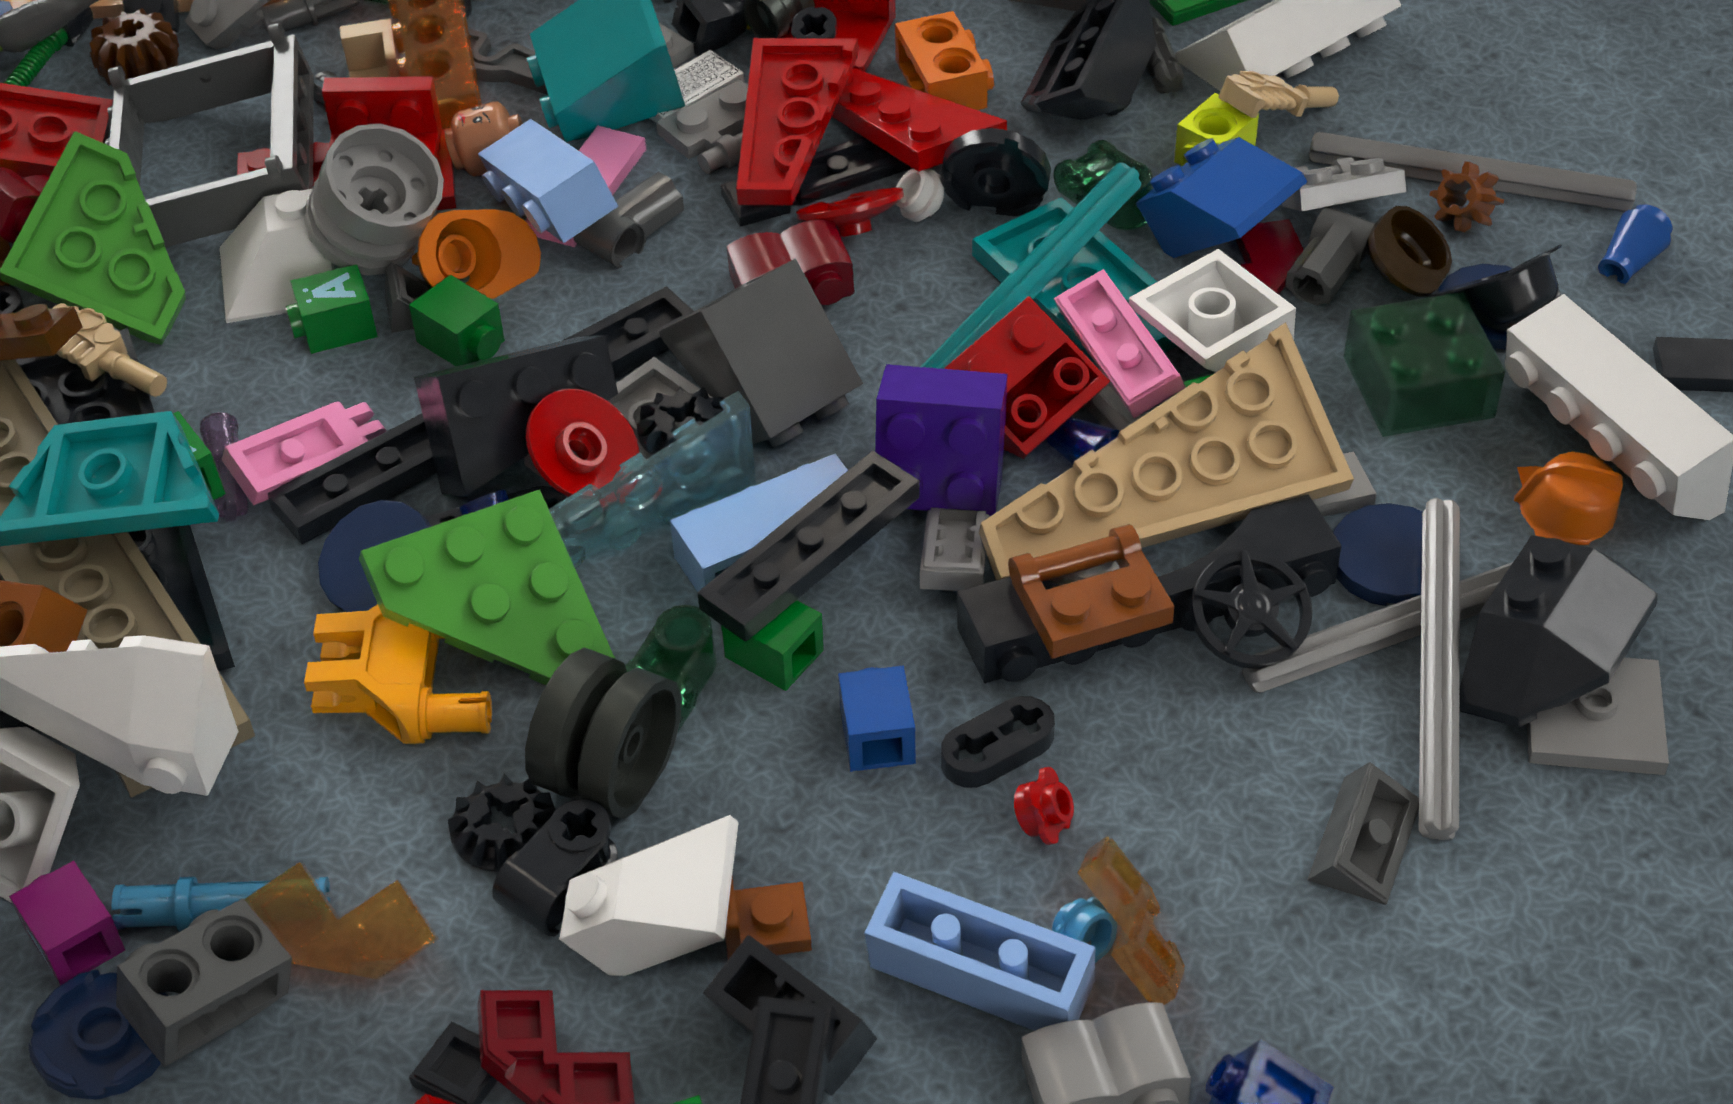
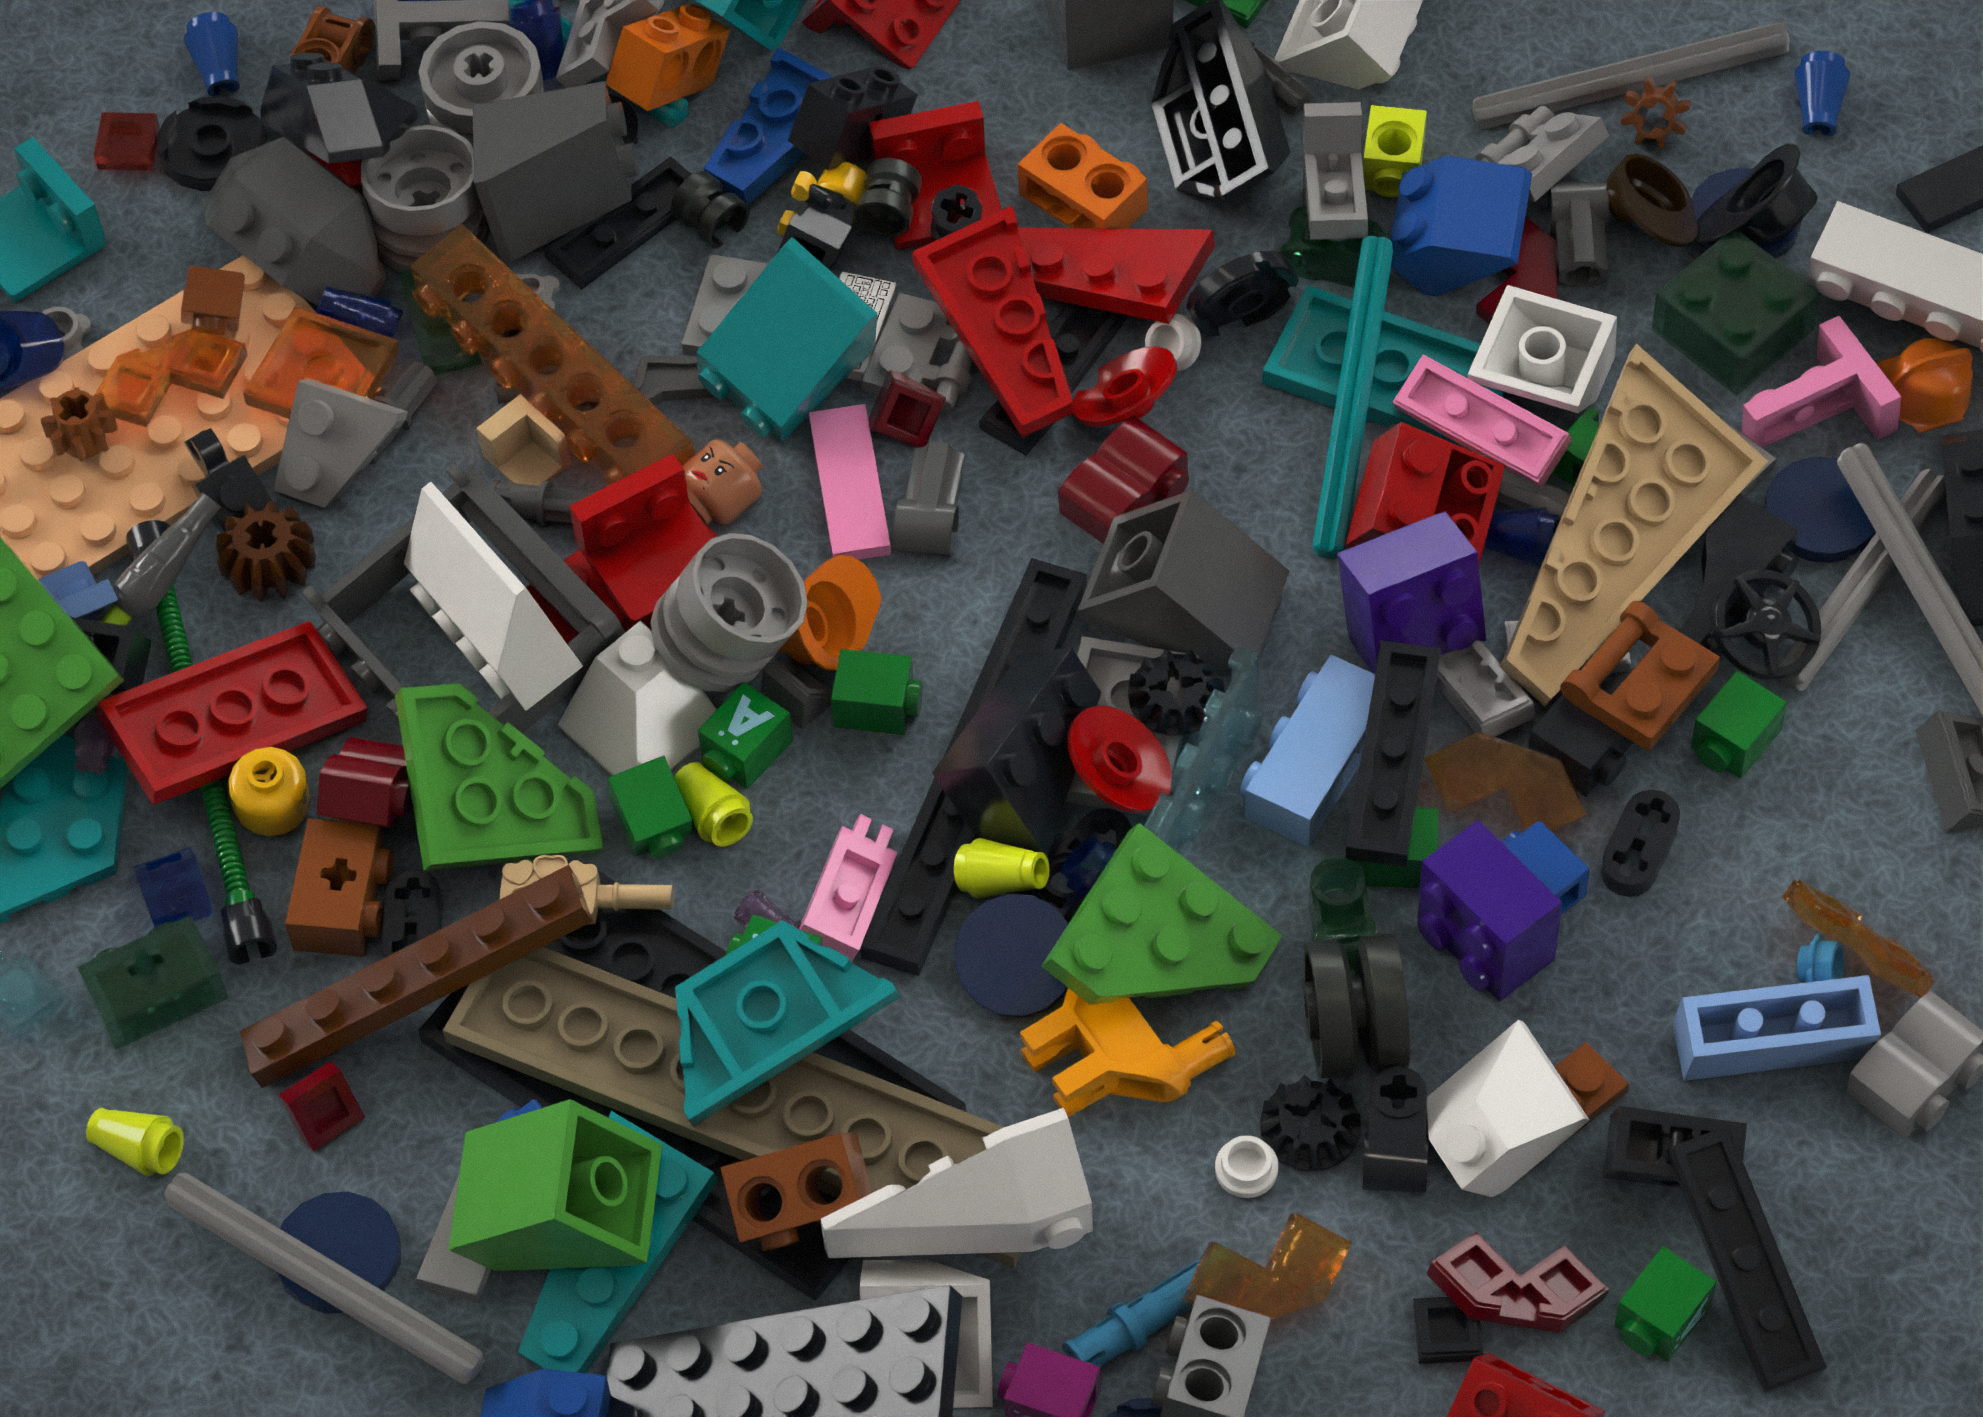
camera: 30 degrees left, 10 degrees up
light blue brick [478,119,619,243] -> none
red plate [1014,766,1074,845] -> none
tan piece [1219,71,1339,118] -> none
none -> white slope [404,482,583,711]
none -> green brick [607,755,692,858]
none -> neon yellow cone [674,762,753,847]
none -> dark red slope [869,369,946,448]
none -> neon yellow cone [954,838,1050,899]
none -> white plate [1215,1136,1278,1198]
none -> light grey bracket [1303,102,1368,241]
none -> dark purple brick [1417,820,1562,1002]
none -> clear orange tile [1424,732,1588,832]
none -> green brick [1691,671,1787,779]
none -> bright pink bracket [1741,316,1901,448]

